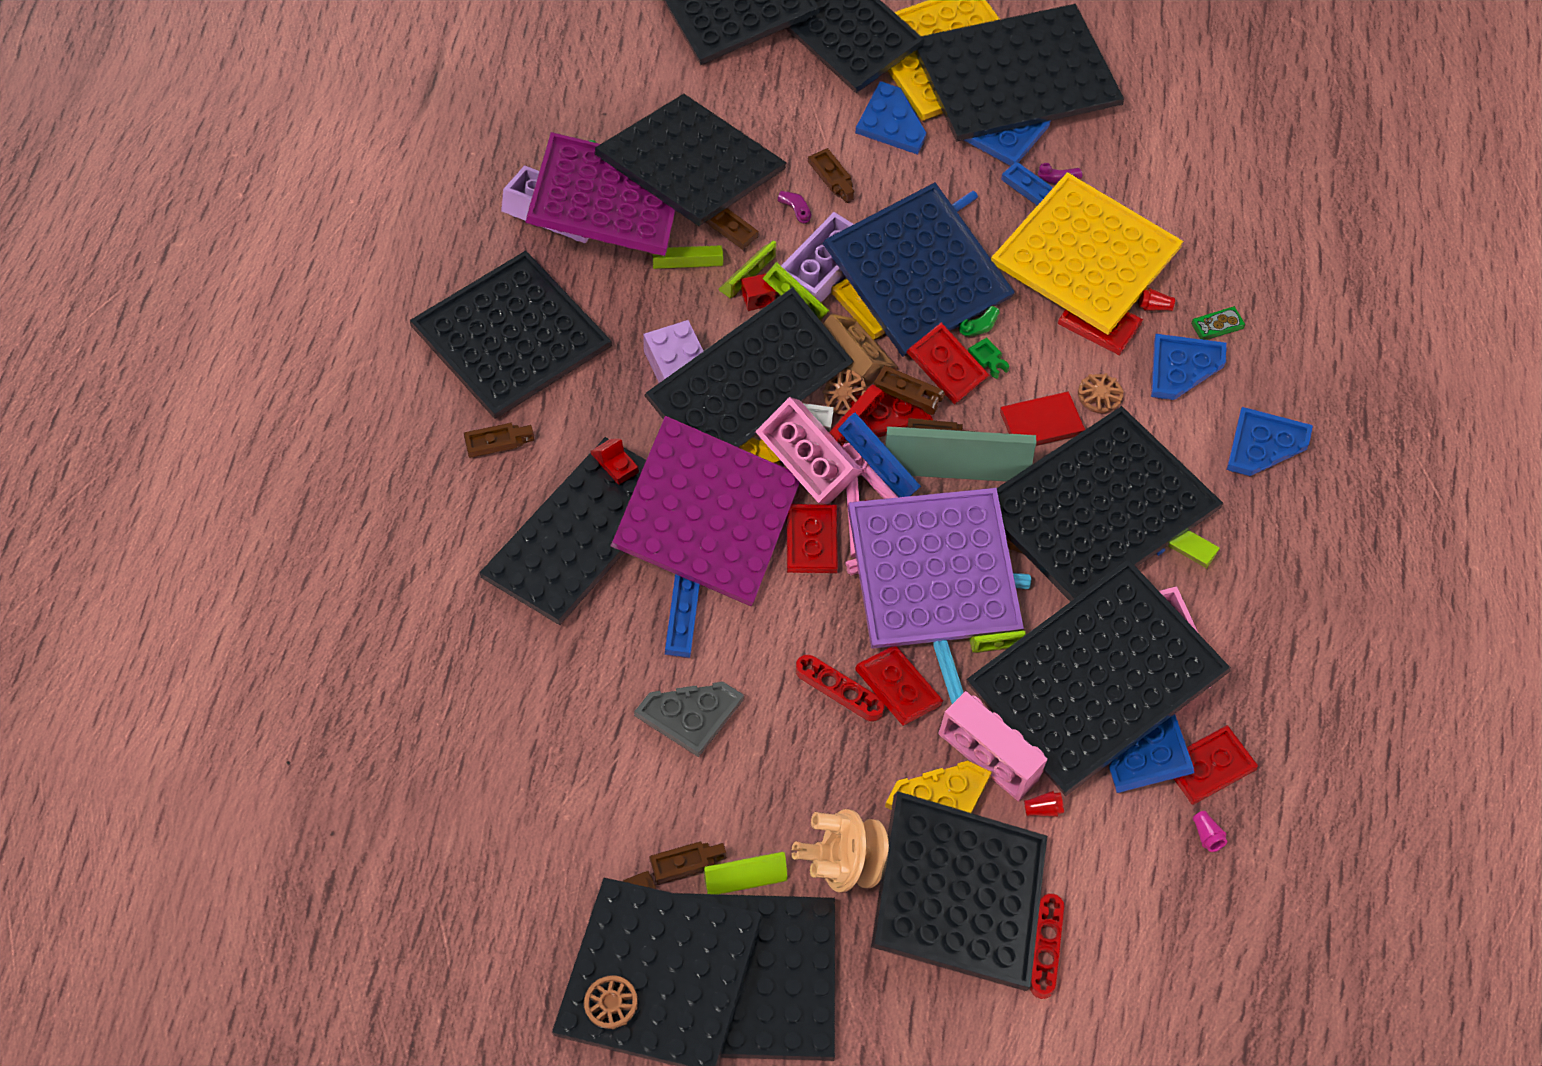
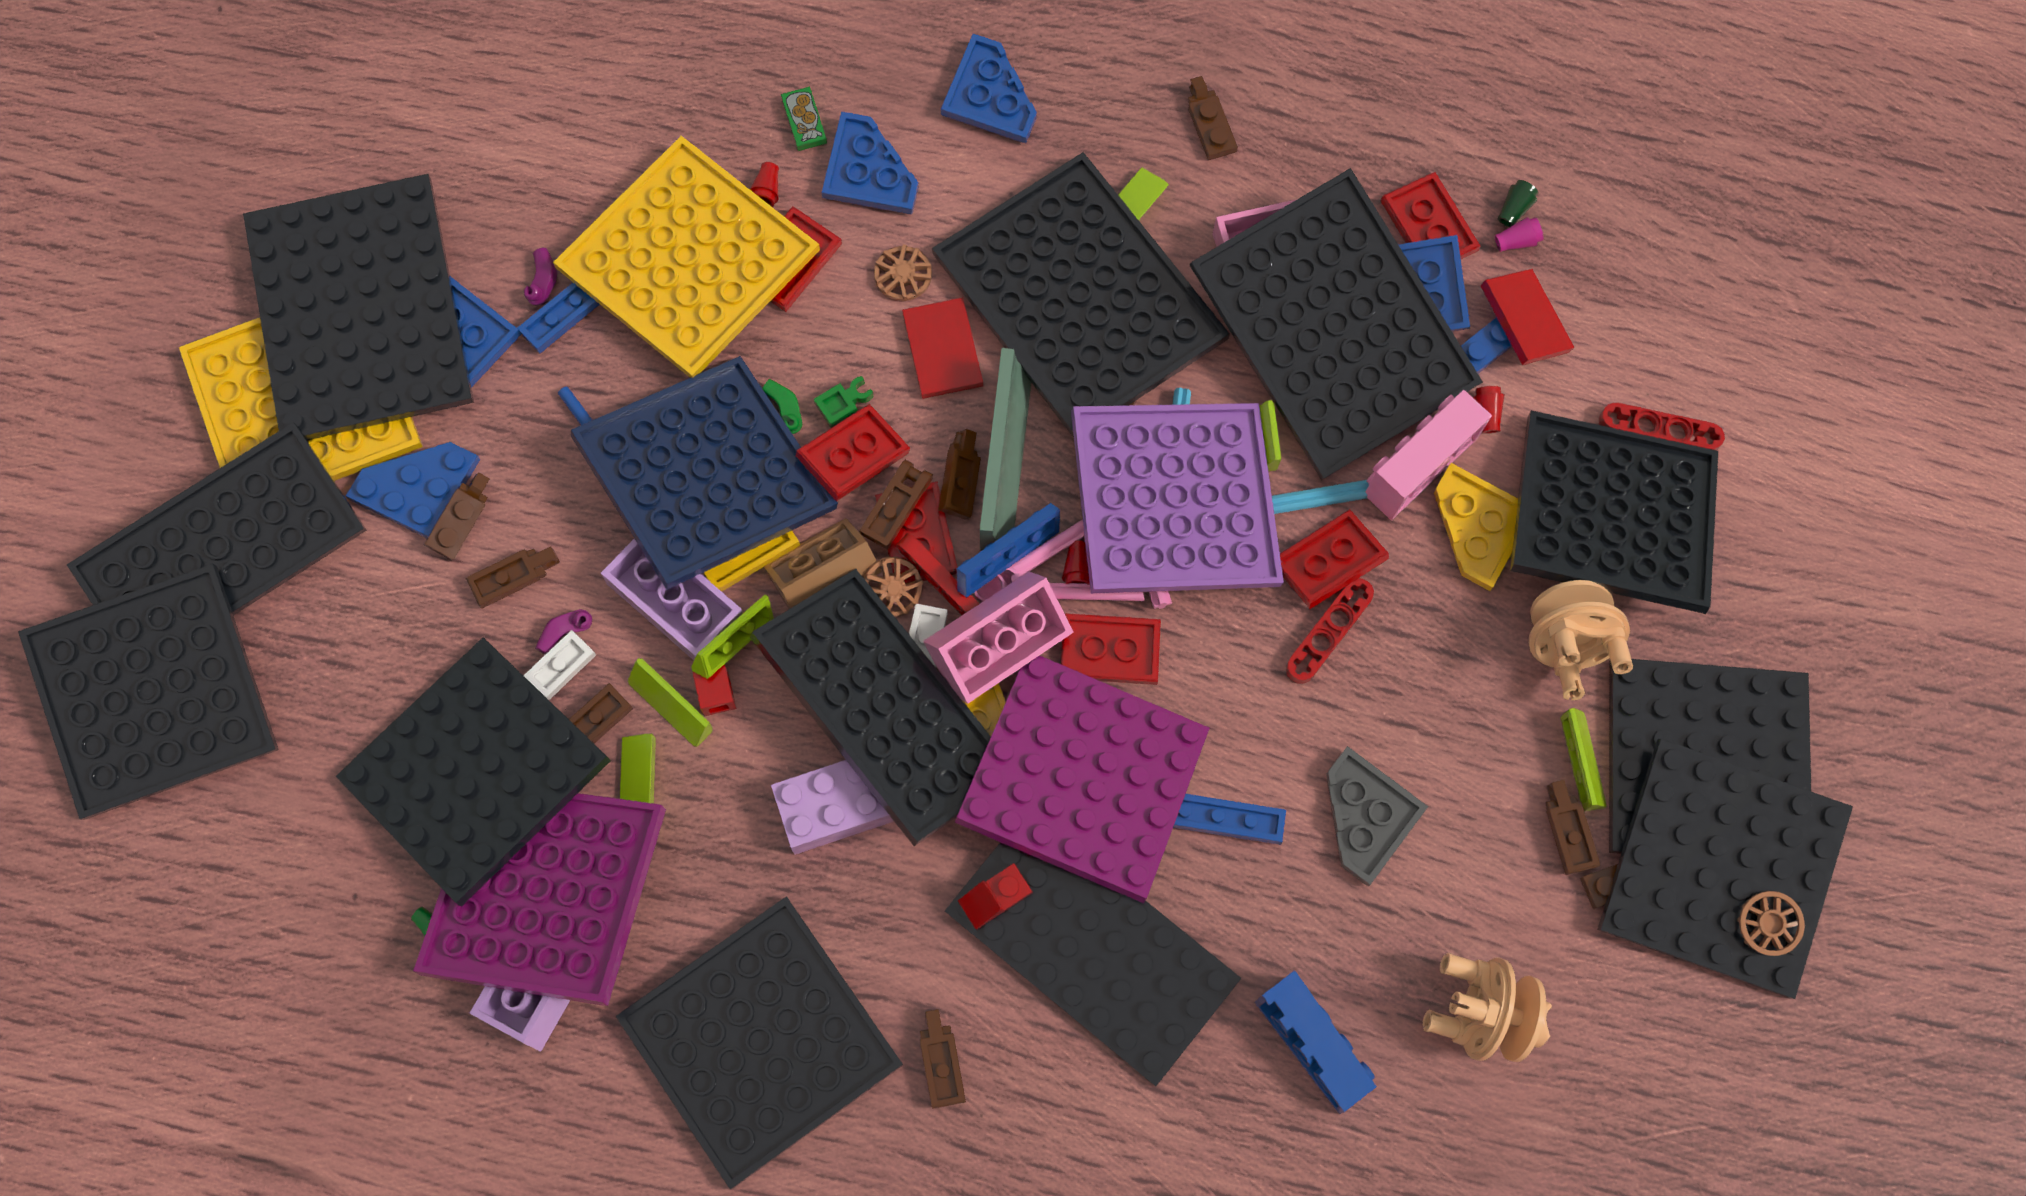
camera: 85 degrees left, 15 degrees up
none -> reddish brown hinge [423,472,490,561]
none -> white plate [524,630,596,700]
none -> reddish brown hinge [1188,76,1238,161]
none -> blue wedge [1254,970,1377,1114]
none -> light nougat piece [1423,953,1552,1062]
none -> blue plate [1461,317,1512,374]
none -> red tile [1480,269,1575,365]
none -> dark green cone [1497,180,1539,227]

